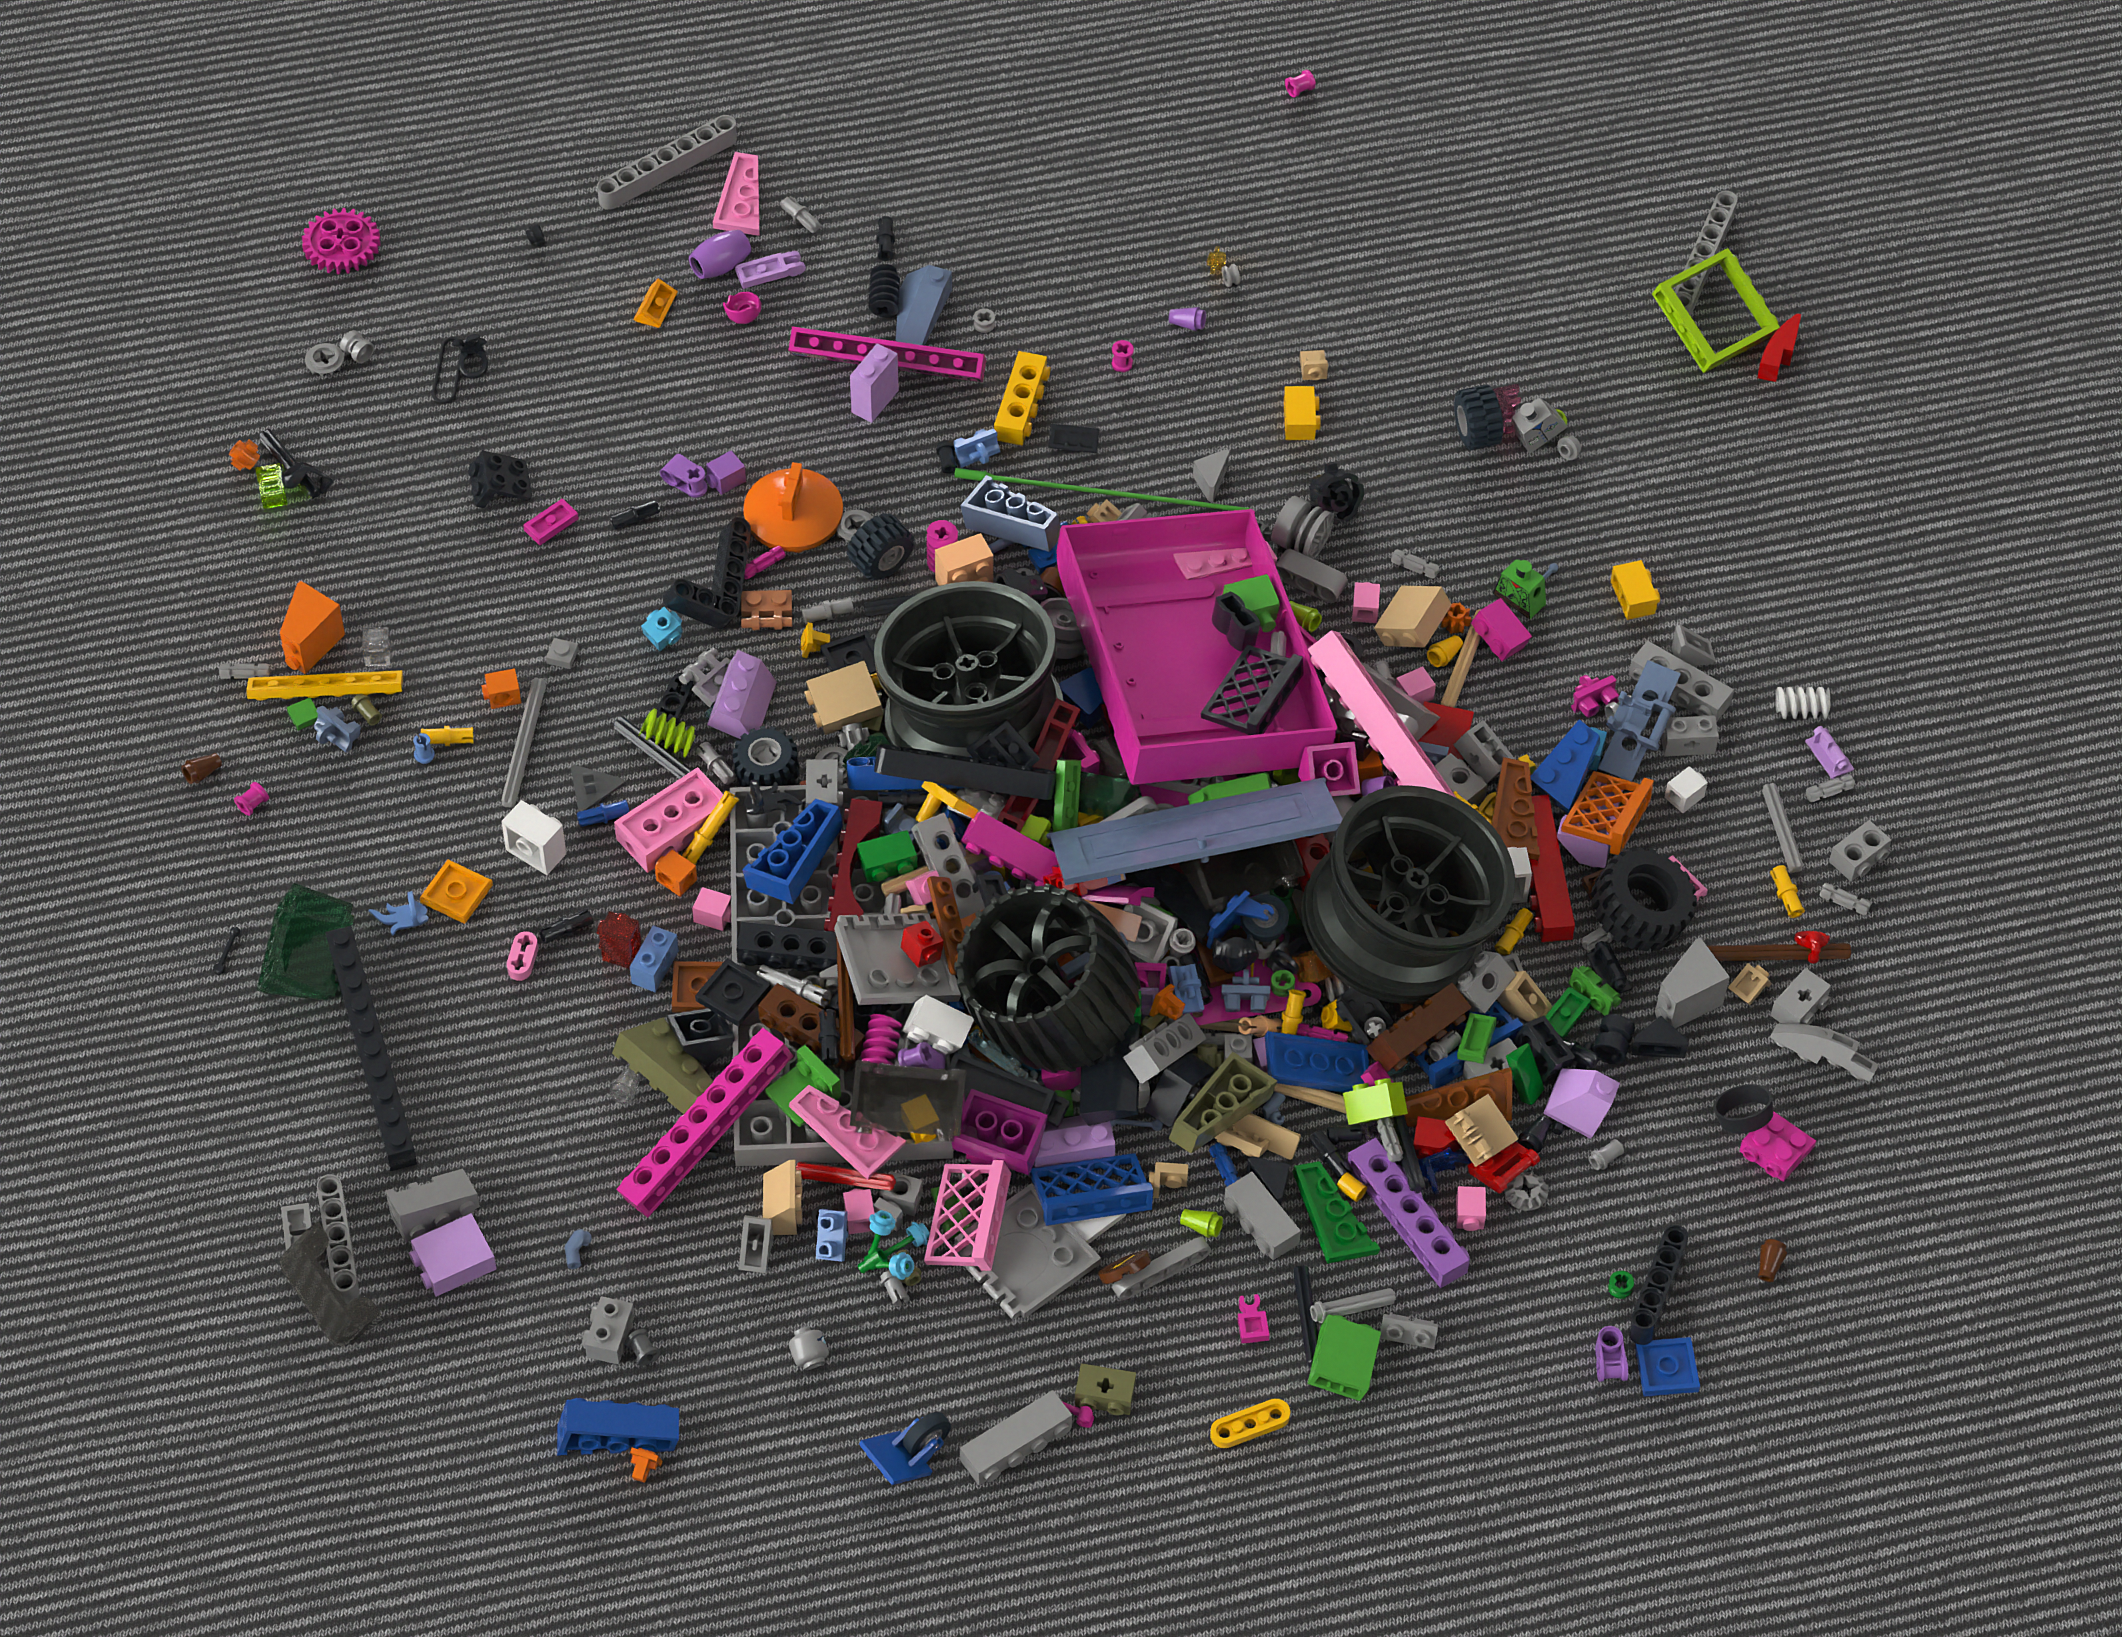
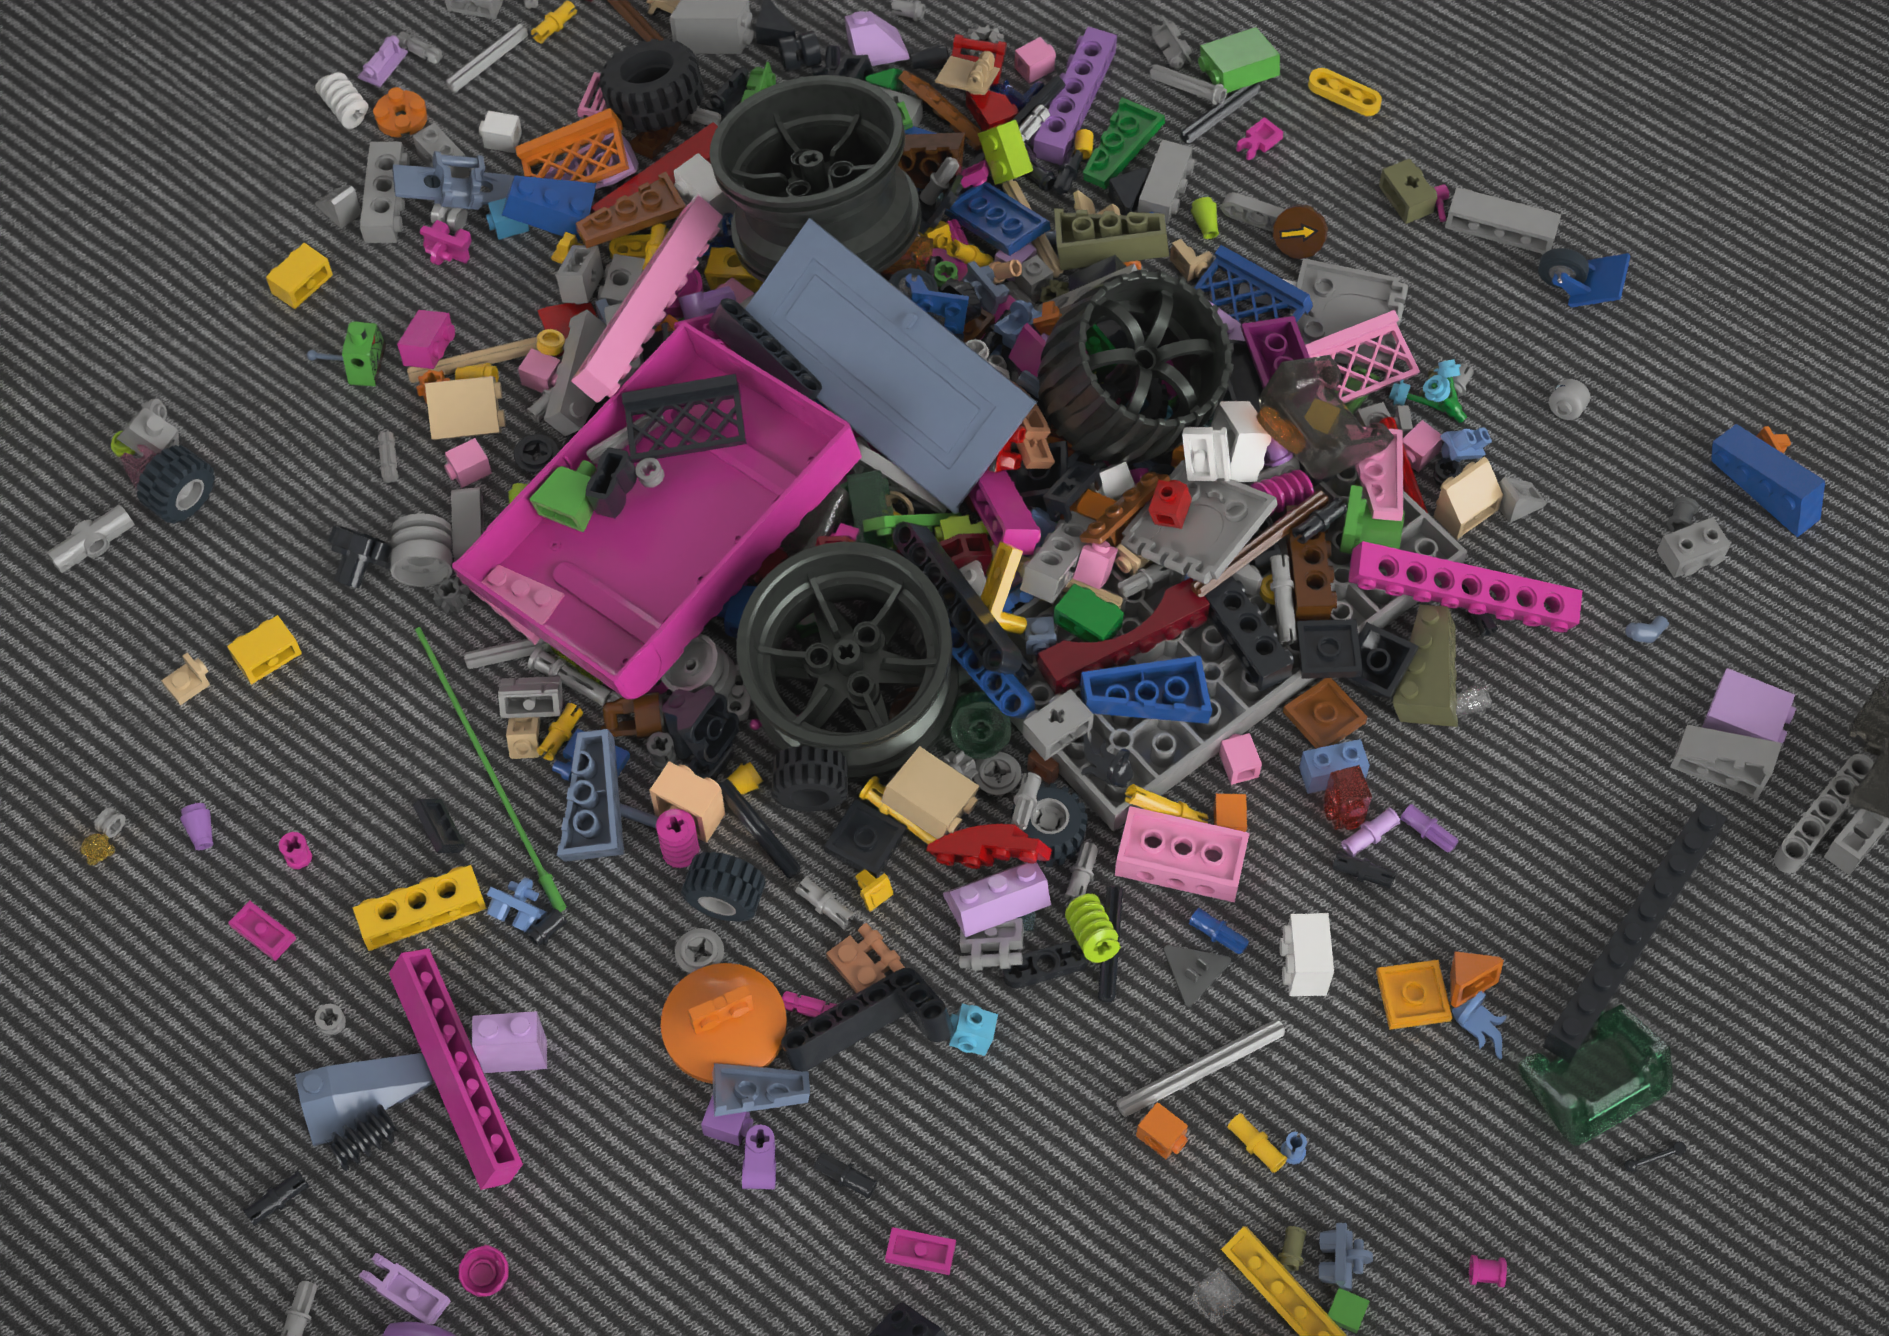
camera: 125 degrees left, 5 degrees up
bright pink beam [507,932,538,981] -> none
light grey plate [546,638,579,669] -> none
light grey slope [1193,450,1229,503] -> none
none -> light grey piece [46,505,135,573]
none -> dark pink plate [228,900,296,961]
none -> orange plate [373,87,427,137]
none -> yellow tile [536,329,565,356]
none -> light grey bush [635,458,664,487]
none -> black beam [709,298,822,401]
none -> sand blue wing [712,1063,810,1117]
none -> red slope [926,824,1052,869]
none -> light grey axle [1011,772,1042,831]
none -> white plate [1182,427,1231,481]
none -> clear orange tile [1256,406,1306,454]
none -> lavender pin [1341,807,1400,857]
none -> medium lavender axle [1400,804,1458,852]
none -> orange slope [1450,952,1504,1008]

